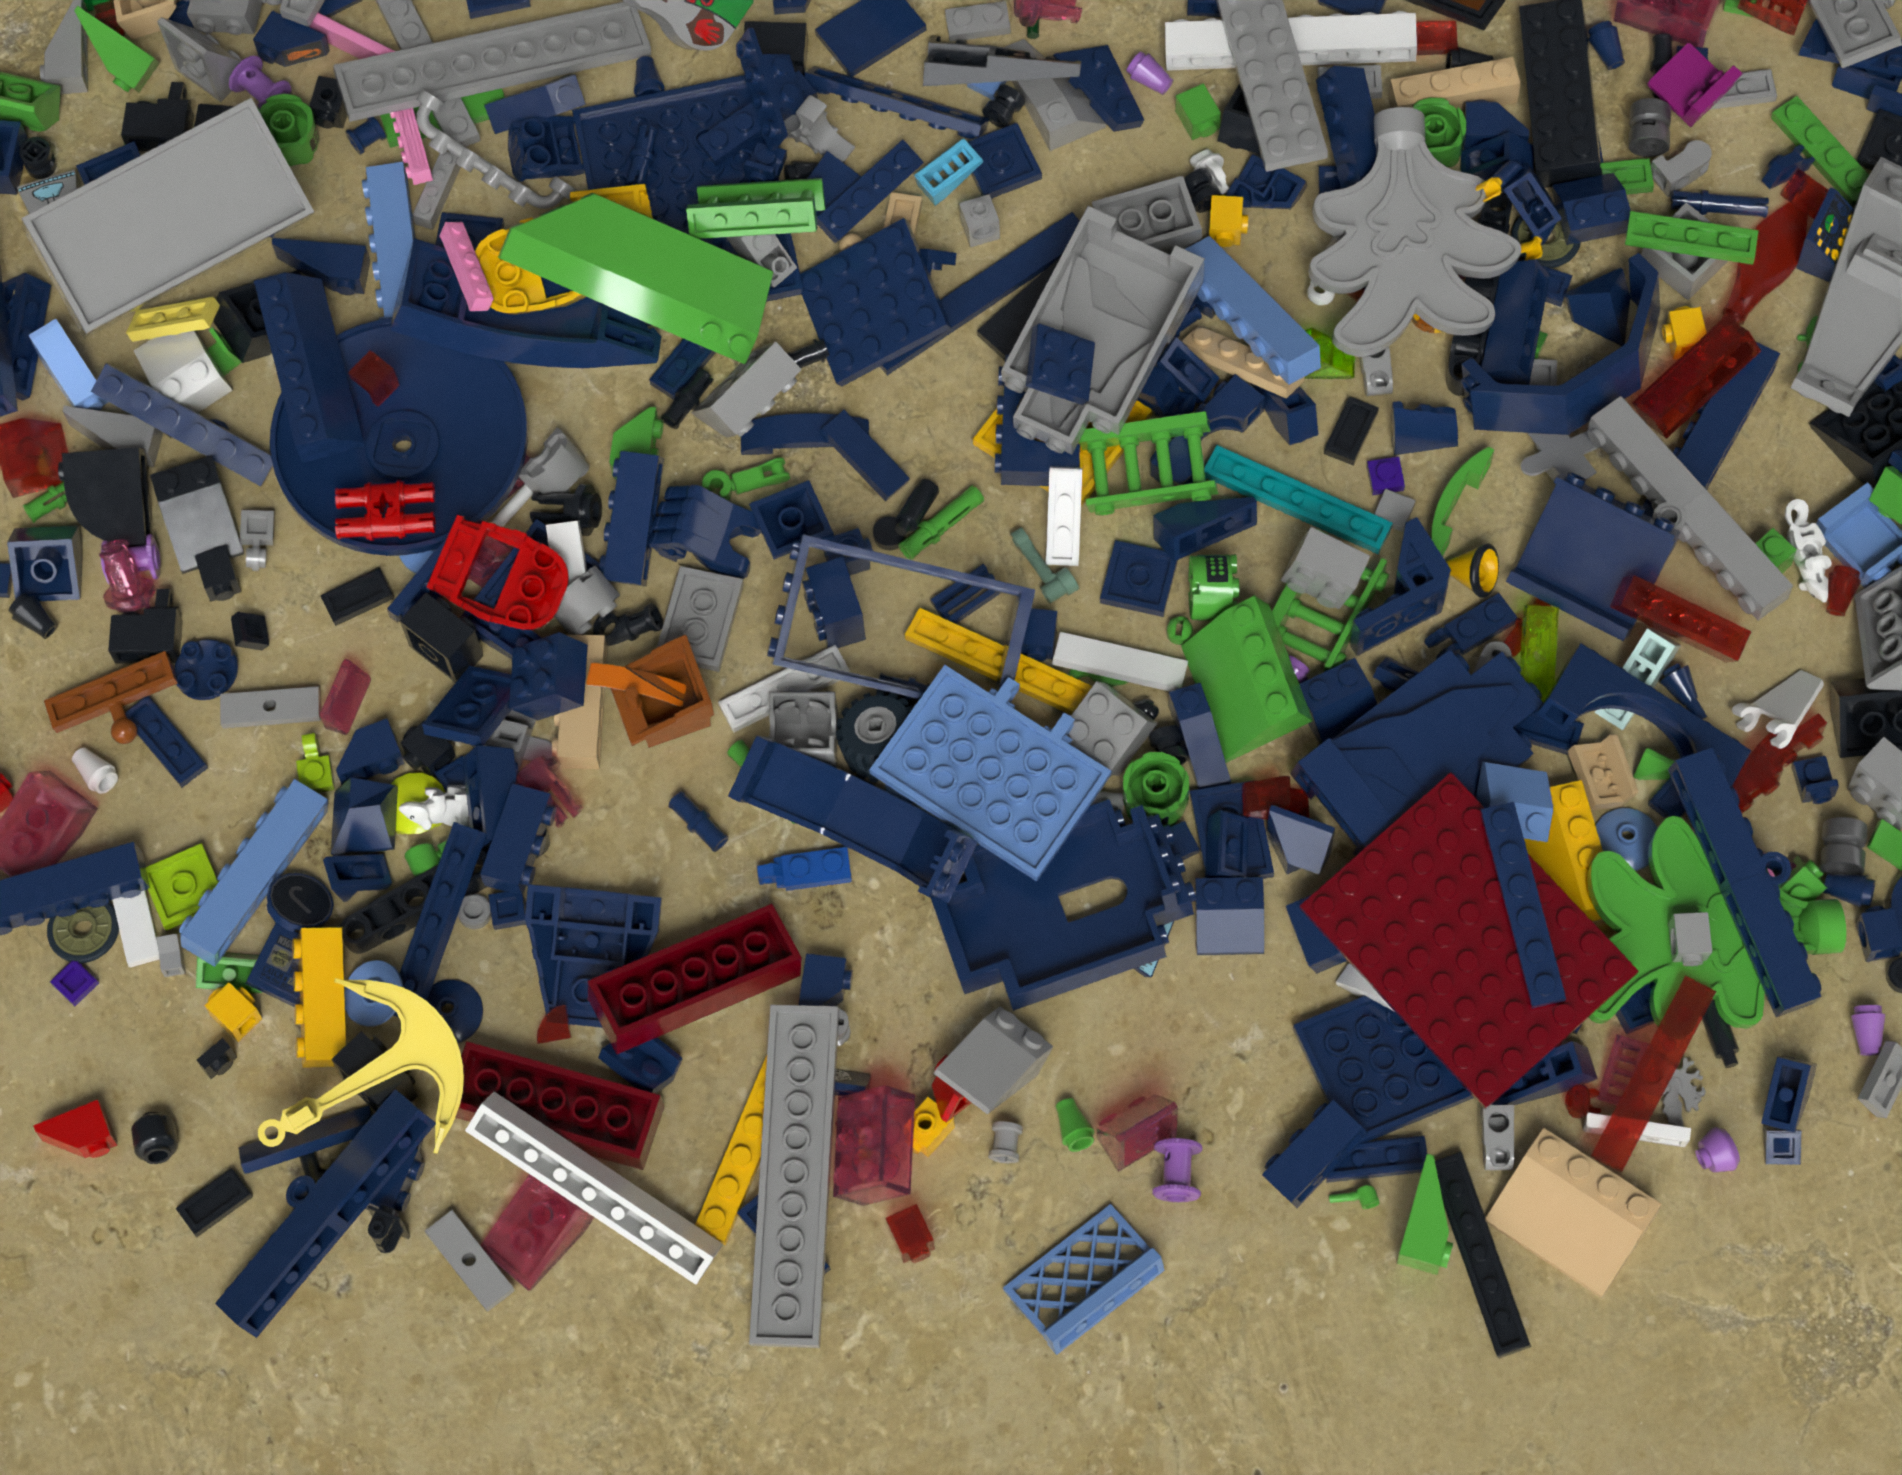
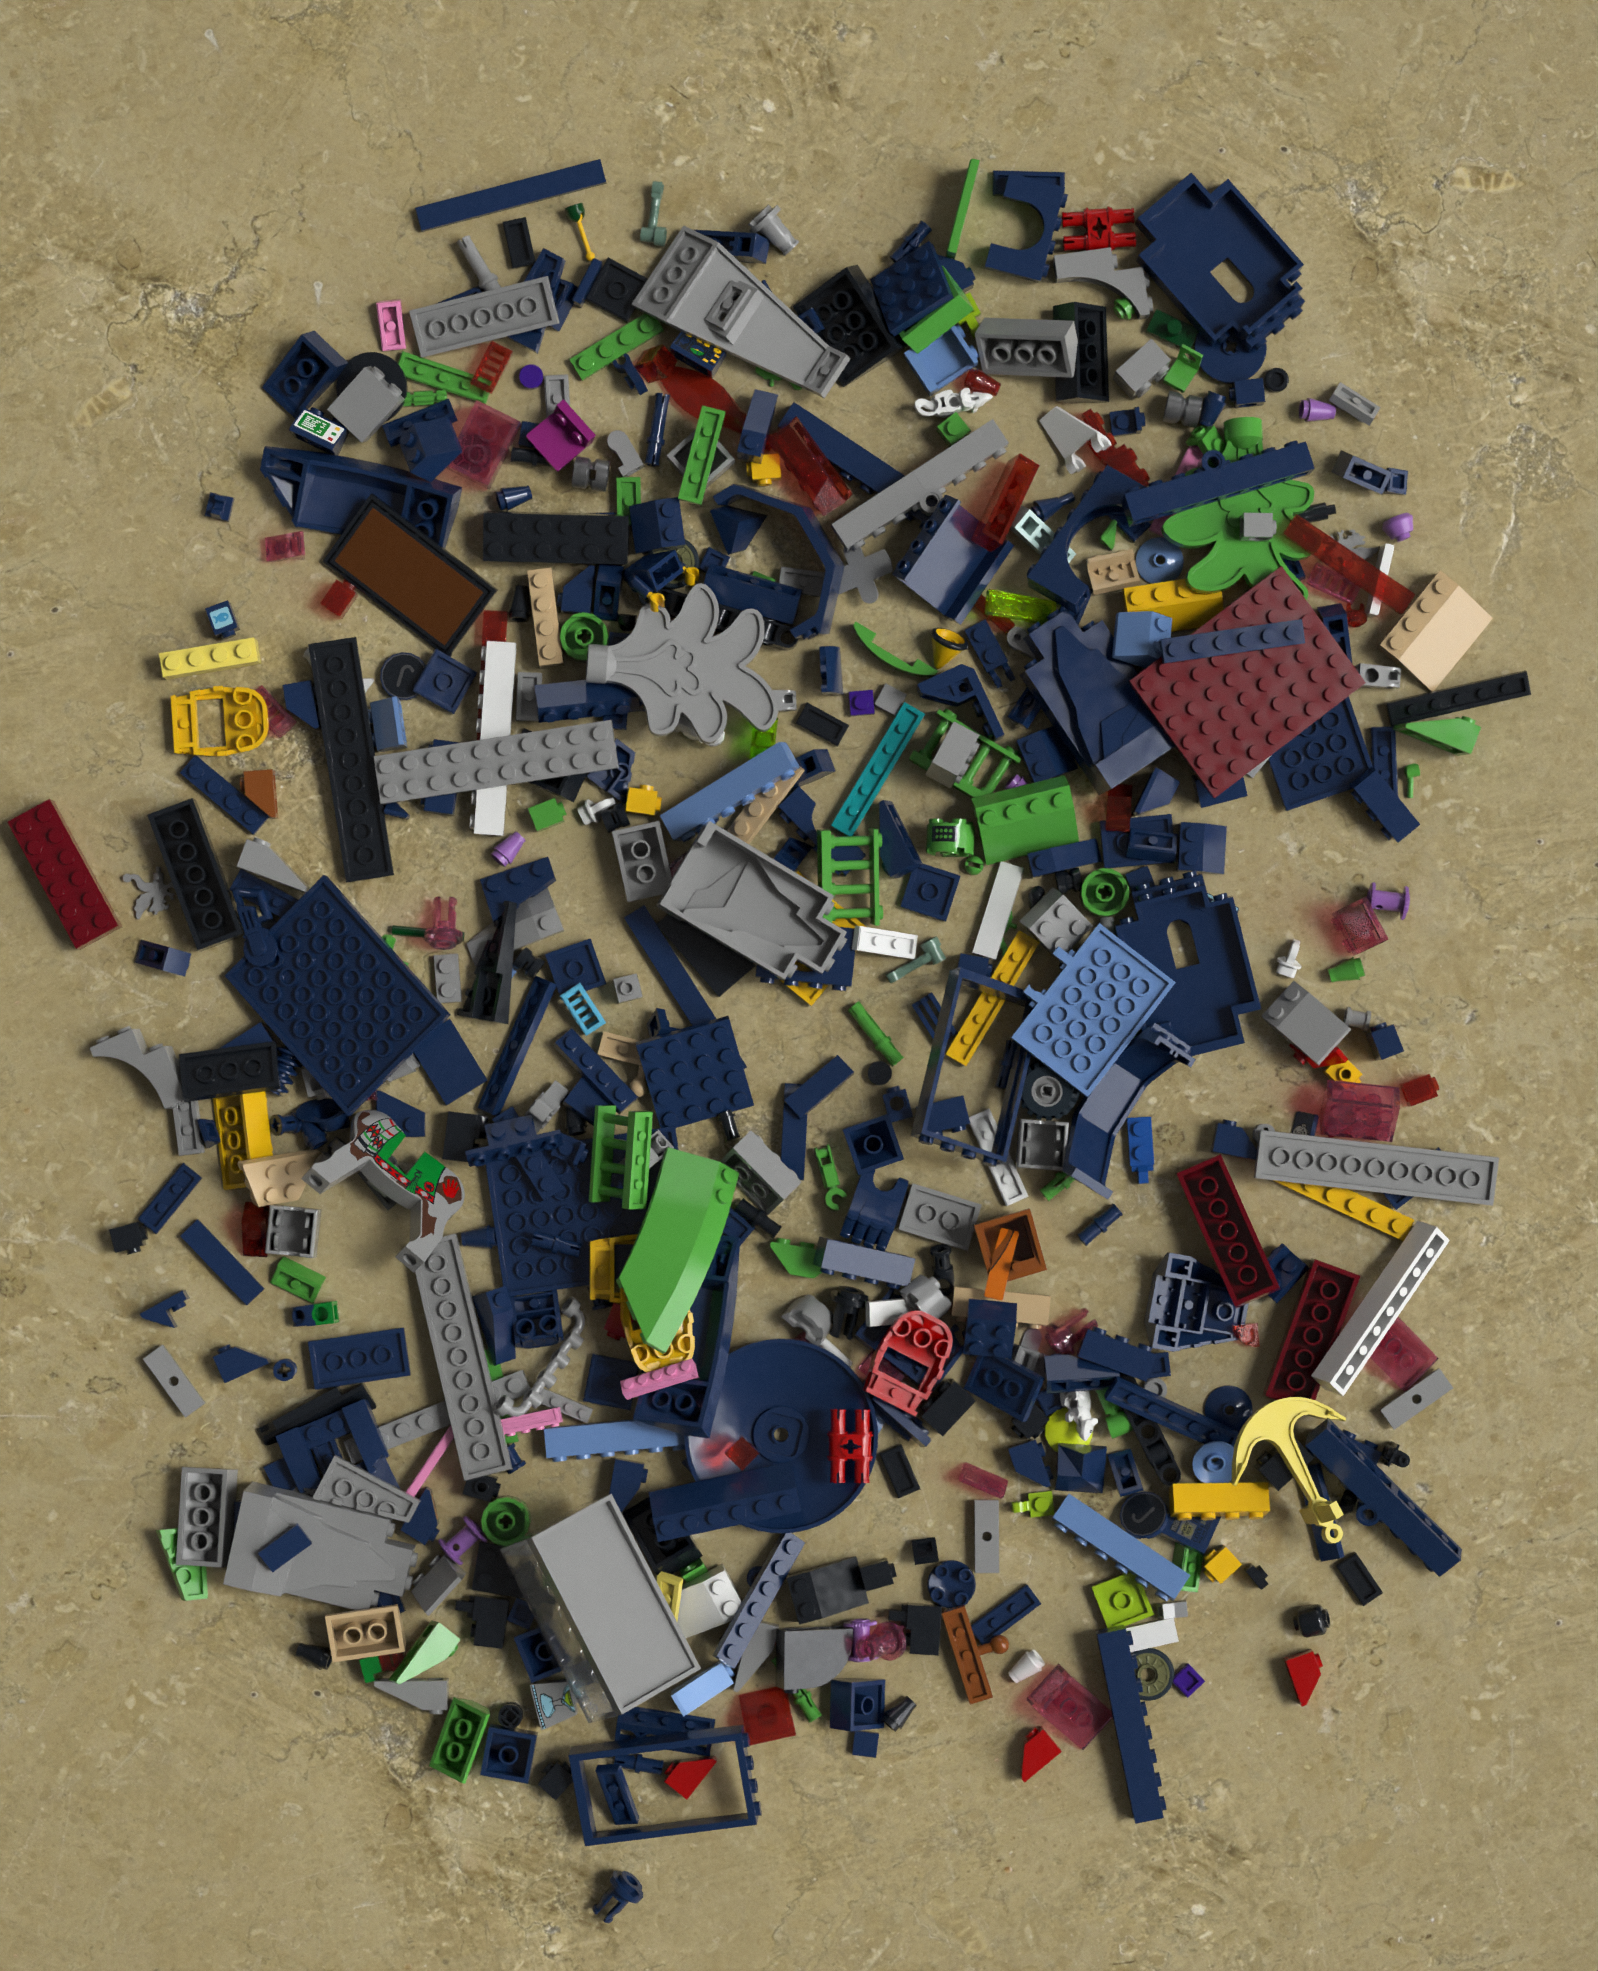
camera: 95 degrees left, 20 degrees up
light grey plate [240,510,274,571] -> none
black cylinder [895,479,939,536] -> none
medium blue fence [1003,1204,1165,1355] -> none
dark blue plate [1026,323,1095,405] -> none
dark blue slope [1157,337,1220,404] -> none
none -> dark purple tile [519,364,544,390]
none -> dark blue slope [737,389,778,464]
none -> white piece [1276,939,1302,978]
none -> dark blue brick [1365,1022,1404,1061]

